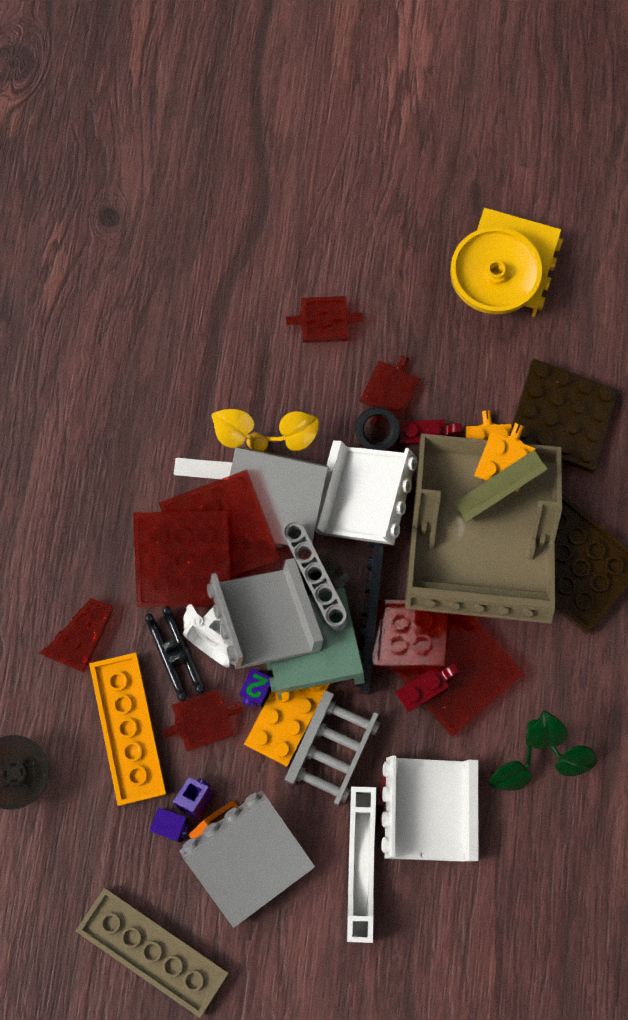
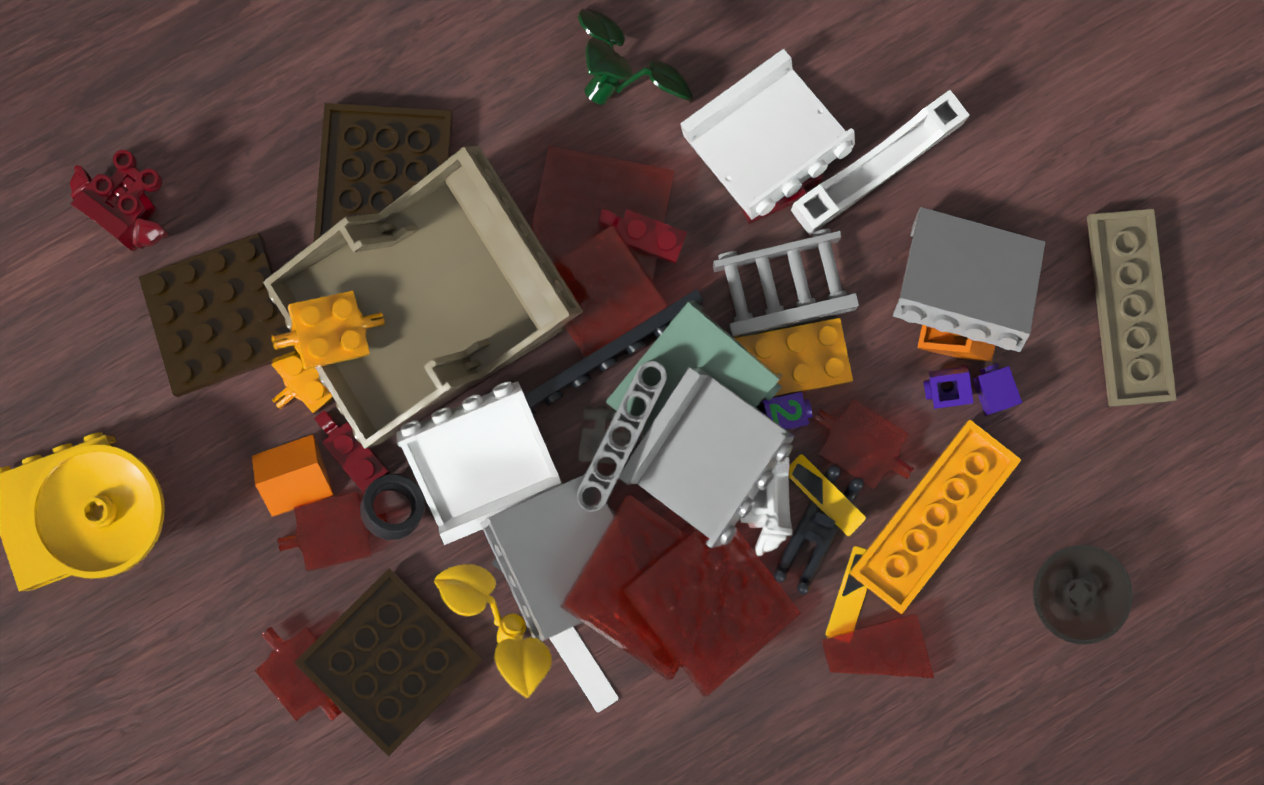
camera: 125 degrees left, 10 degrees up
olive fence [454,450,548,522] -> none
none -> orange slope [252,434,334,517]
none -> dark brown plate [294,568,483,757]
none -> yellow sticker [789,454,866,536]
none -> yellow sticker [825,546,867,643]

